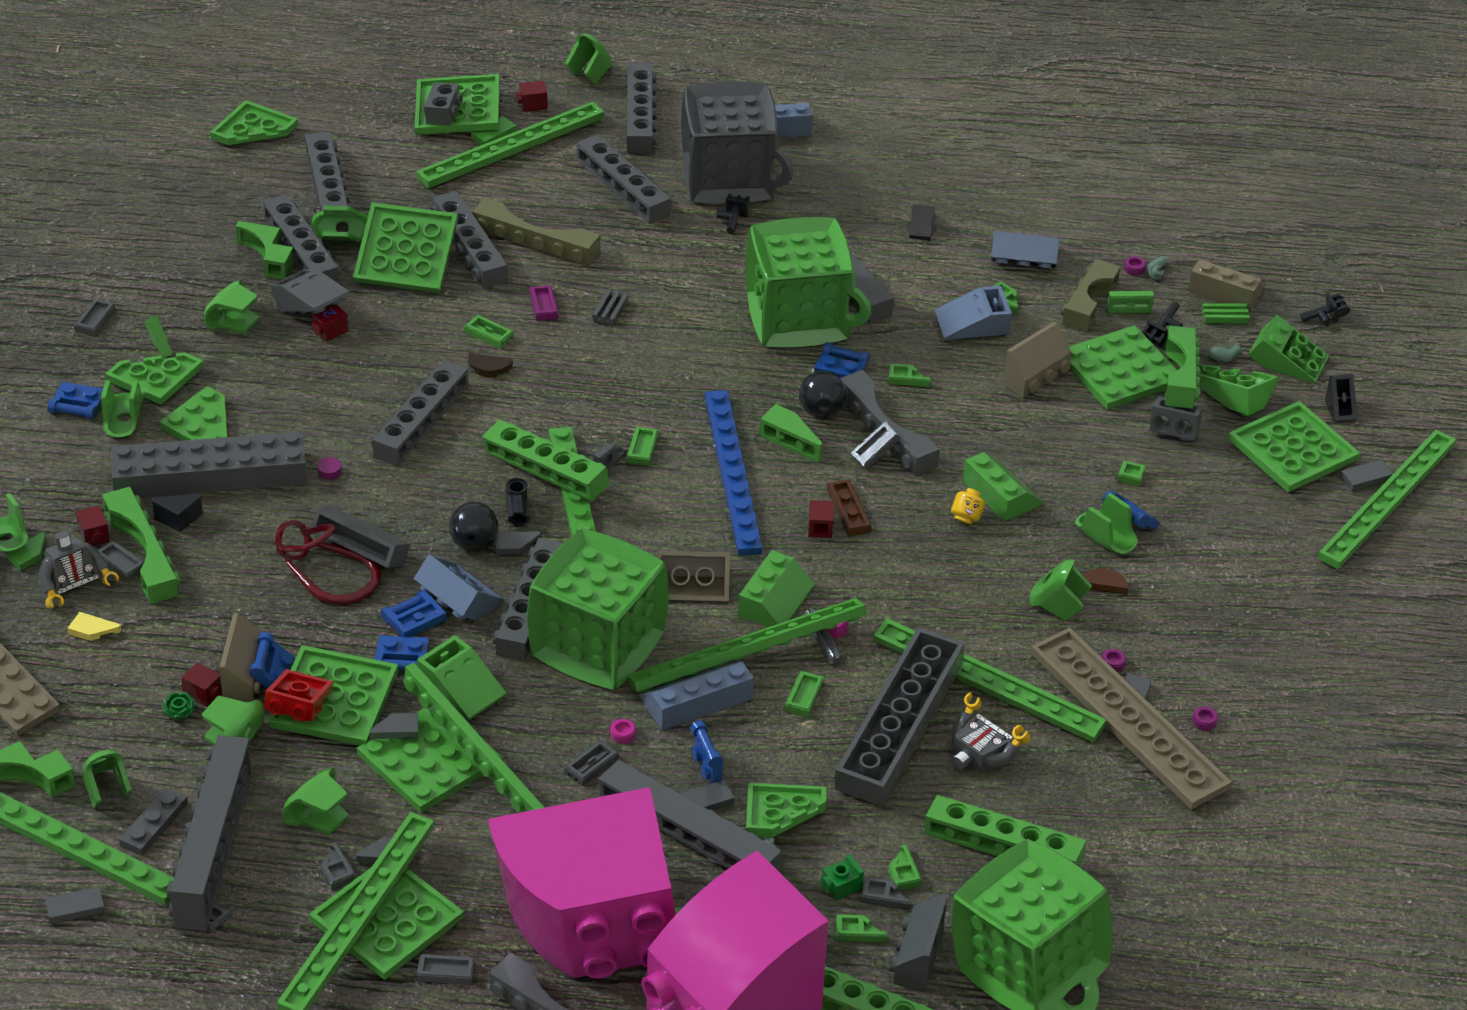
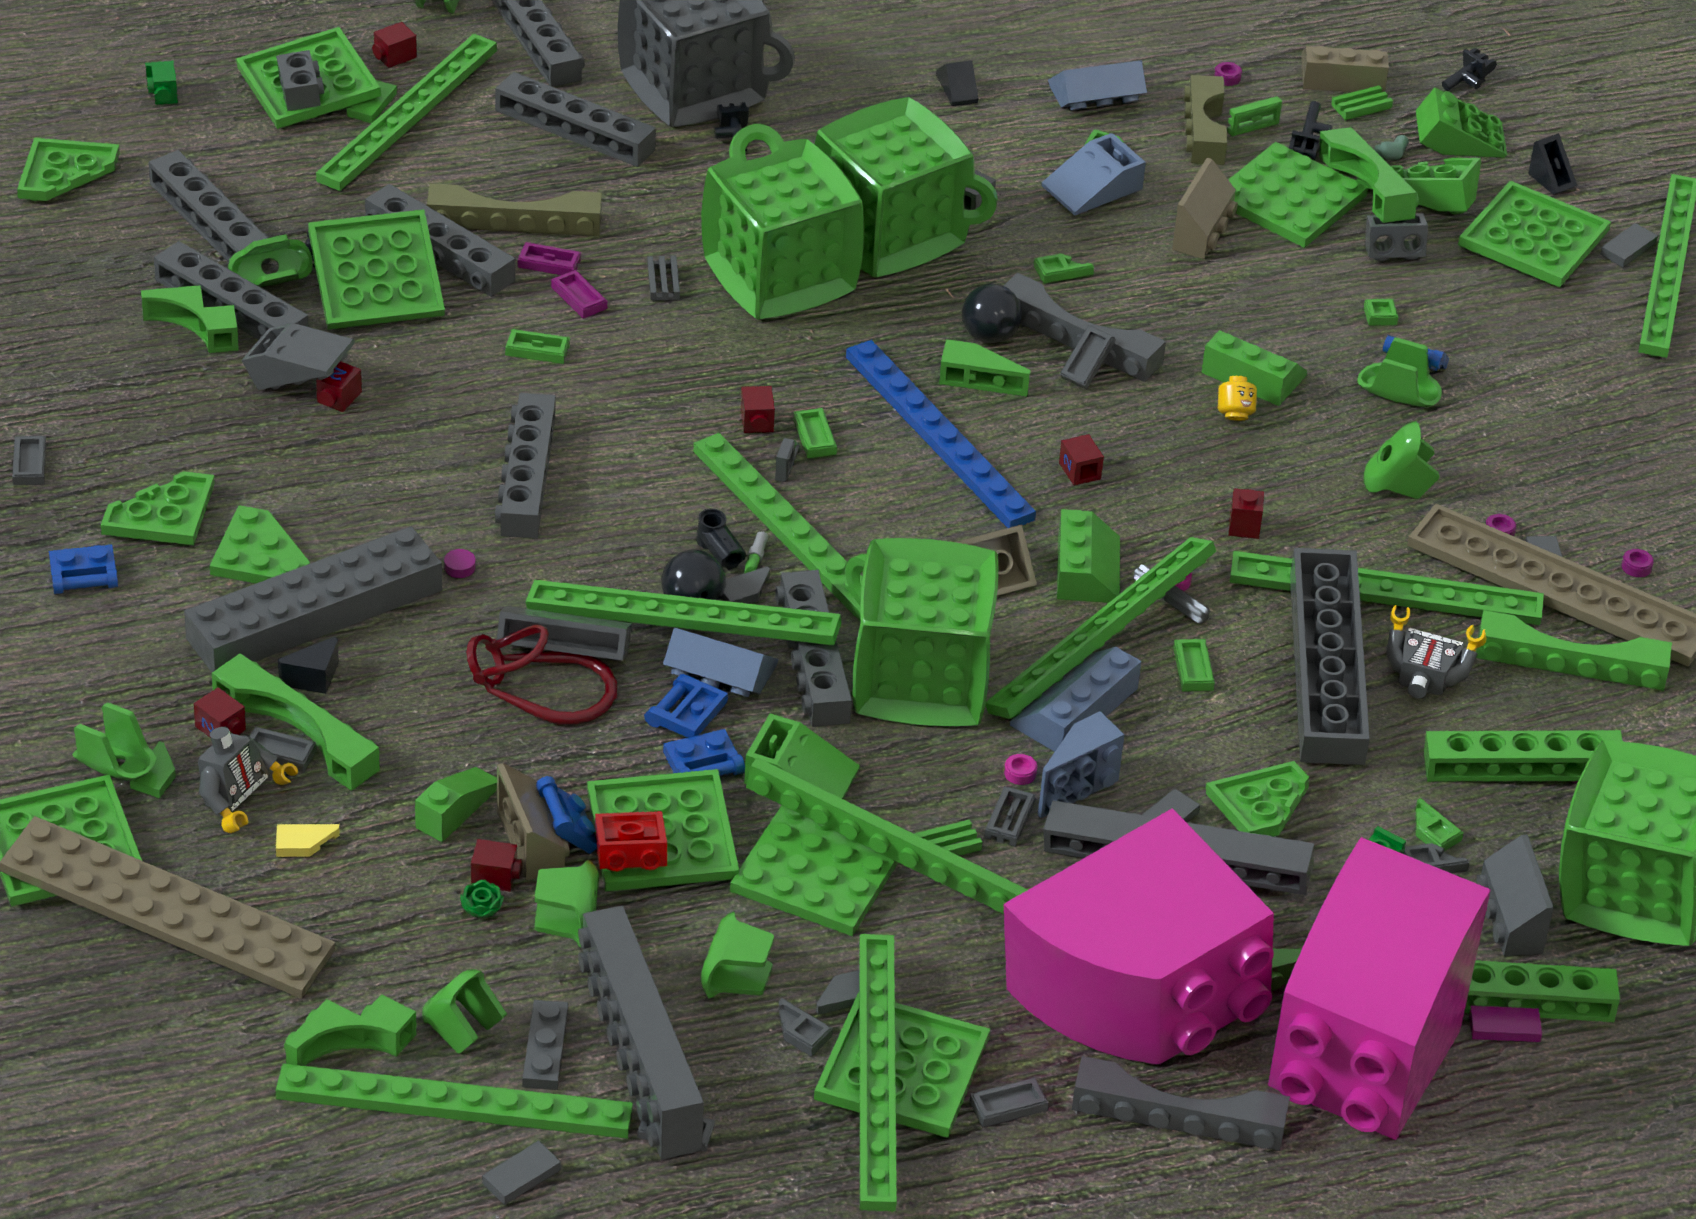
camera: 25 degrees left, 0 degrees up
bright green piece [101,380,143,438] -> none
bright green tile [144,315,173,358] -> none
bright green piece [204,279,259,334] -> none
dark grey tile [370,713,418,739] -> none
dark brown tile [468,353,513,377] -> none
bright green brick [482,419,611,501] -> none
blue plate [690,720,723,784] -> none
blue plate [814,342,870,378] -> none
reddish brown tile [827,479,872,536] -> none
reddish brown tile [1083,568,1128,594] -> none
sand green arm [1147,256,1168,280] -> none
none -> green brick [145,61,178,105]
none -> bright green slope [415,767,497,842]
none -> magenta tile [517,242,581,275]
none -> bright green plate [526,580,842,645]
none -> bright green piece [701,124,864,320]
none -> dark red brick [740,386,775,433]
none -> light grey piece [744,531,768,573]
none -> bright green tile [914,820,982,856]
none -> sand blue slope [1038,711,1124,818]
none -> dark red brick [1228,488,1264,539]
none -> bright green arch [1476,610,1672,691]

